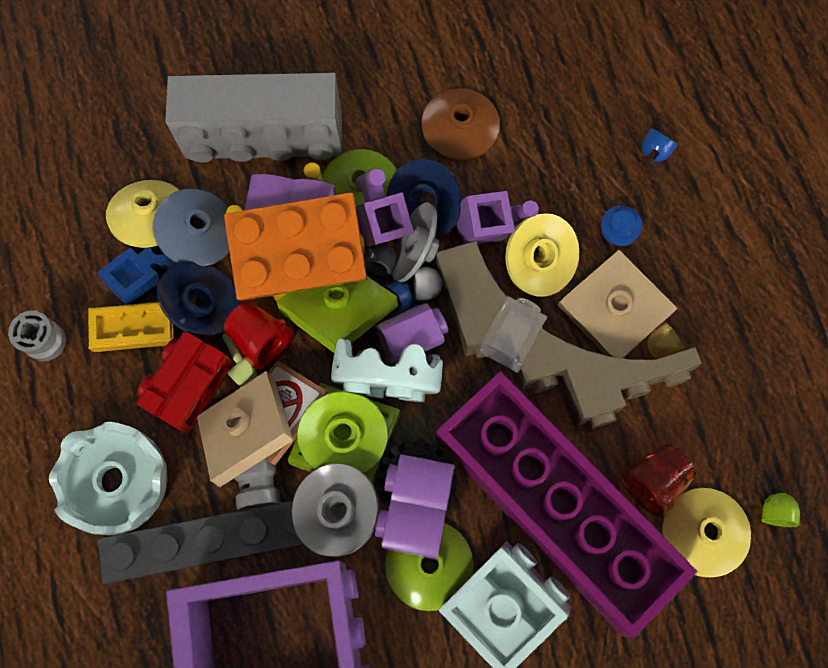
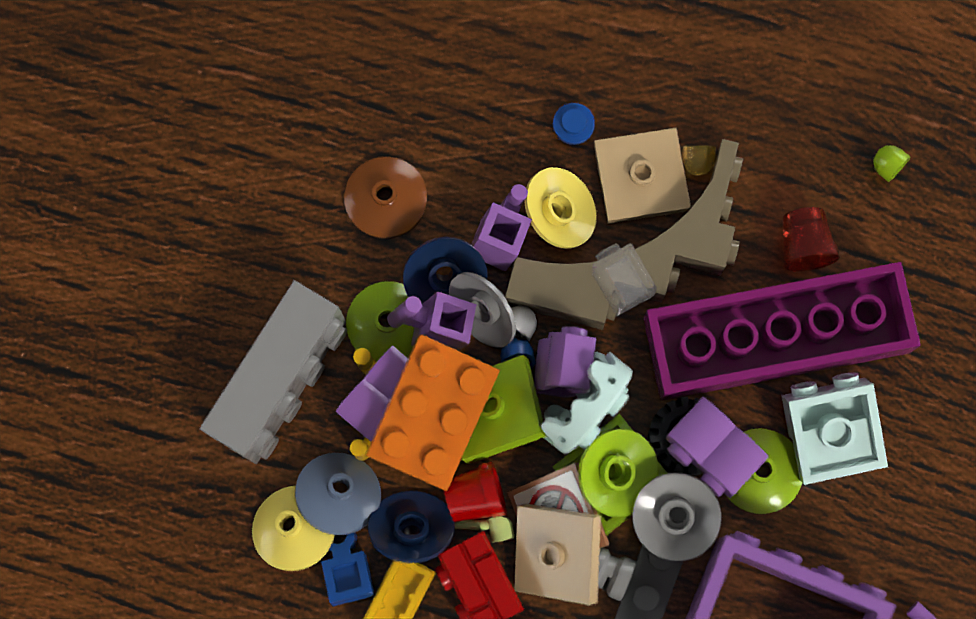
camera: 55 degrees left, 5 degrees up
dark grey hinge [364,243,396,278] -> none
blue hinge [642,128,678,162] -> none
light yellow dish [662,488,751,577] -> none

